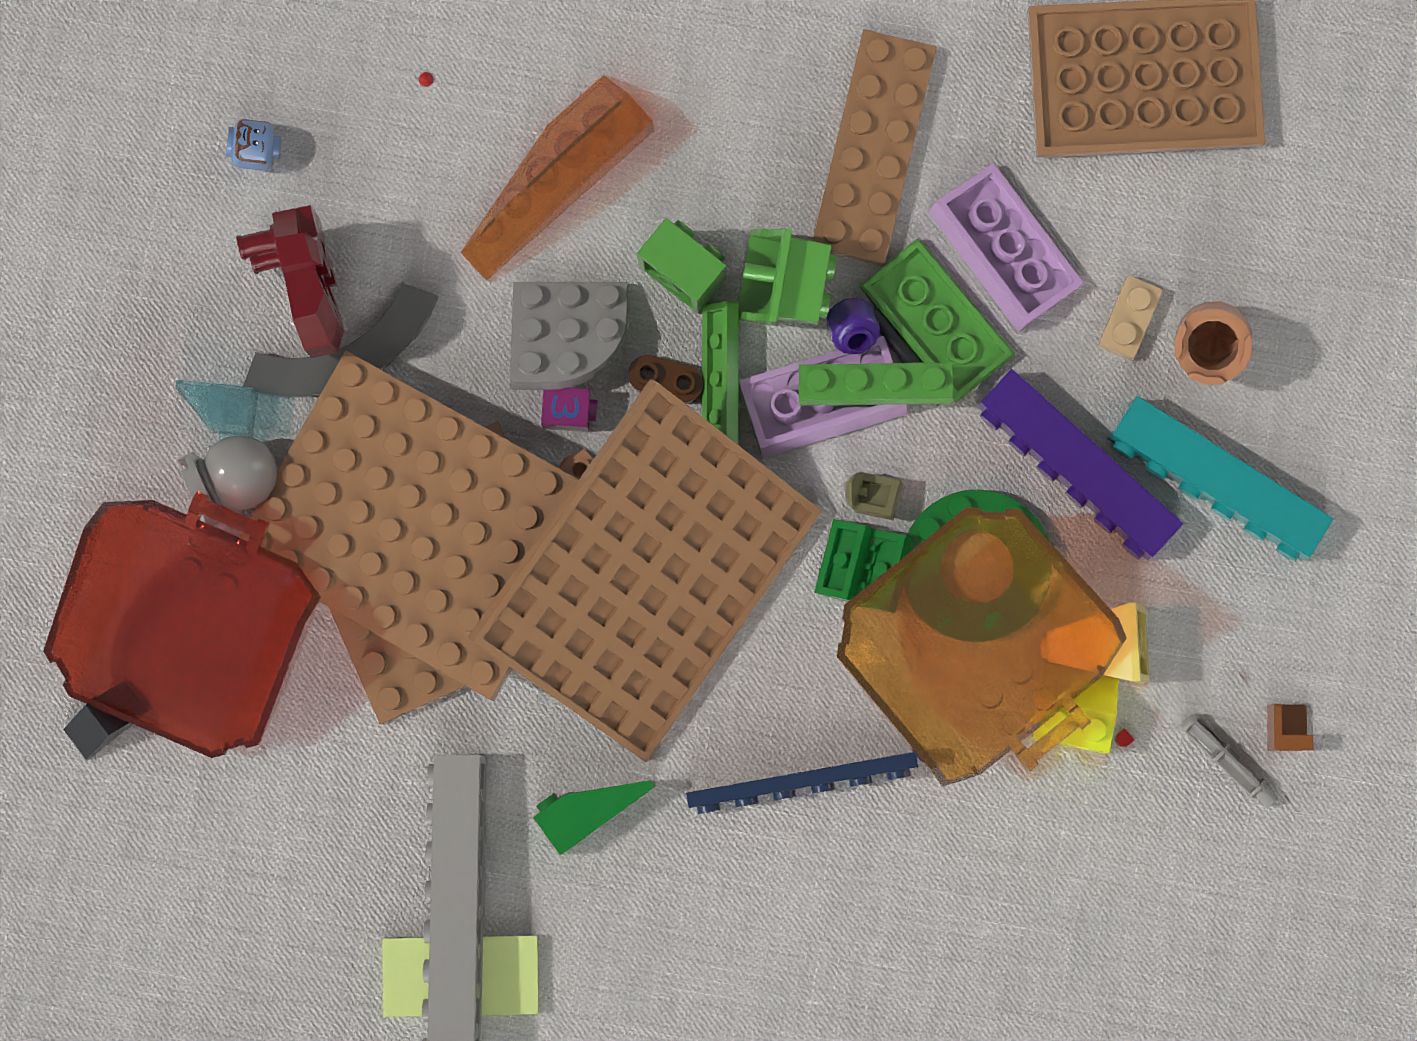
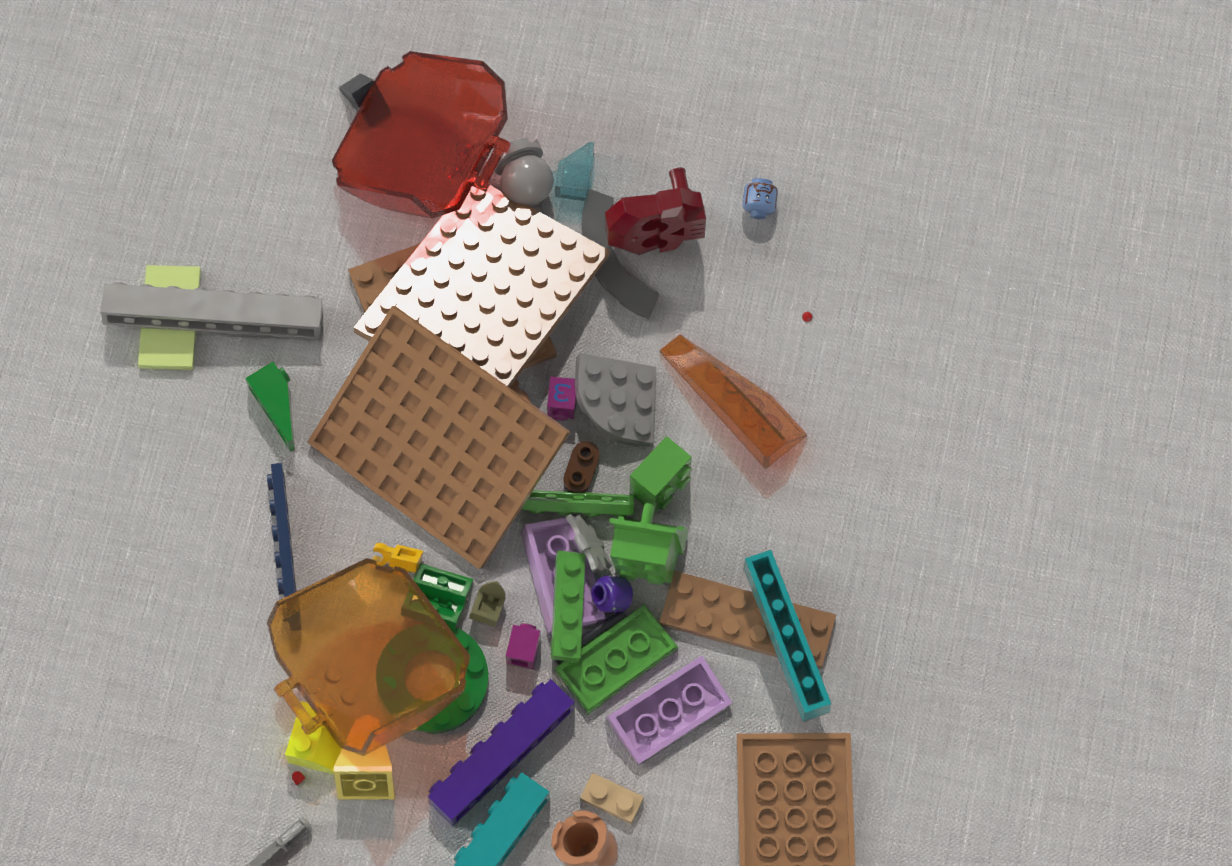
camera: 90 degrees right, 15 degrees down
none -> yellow plate [371,543,424,573]
none -> magenta brick [505,623,541,670]
none -> light grey piece [566,514,613,572]
none -> teal brick [743,550,832,722]

